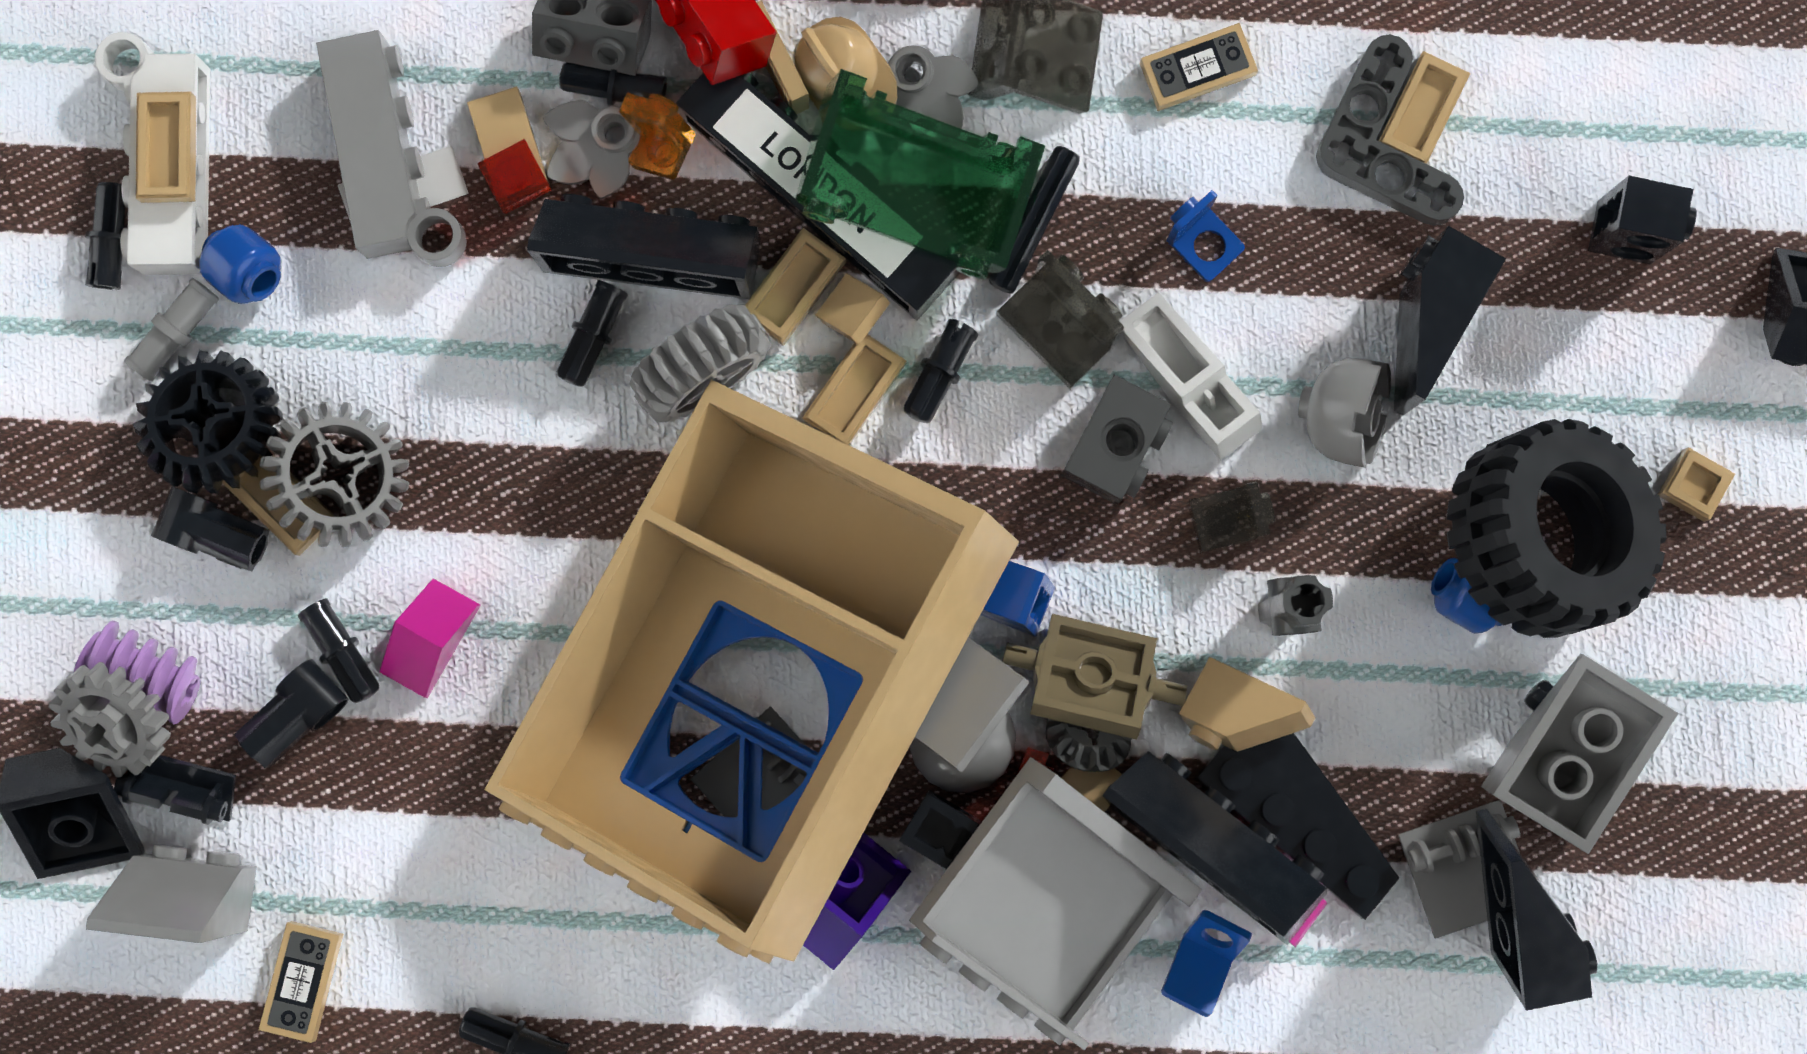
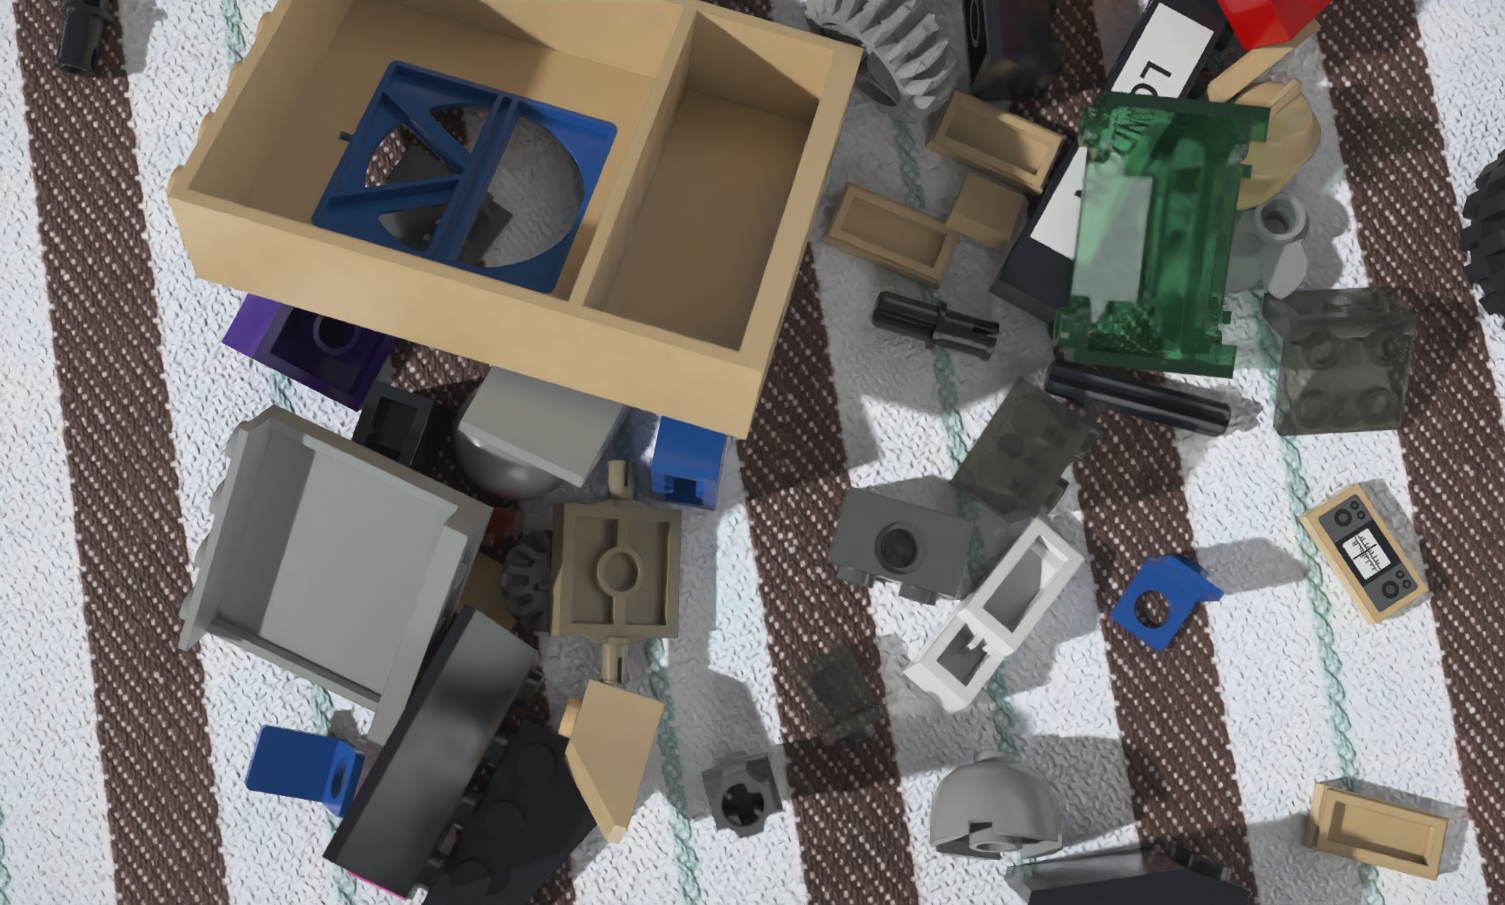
camera: 70 degrees right, 0 degrees up
dark grey beam [1316,34,1464,226] -> none

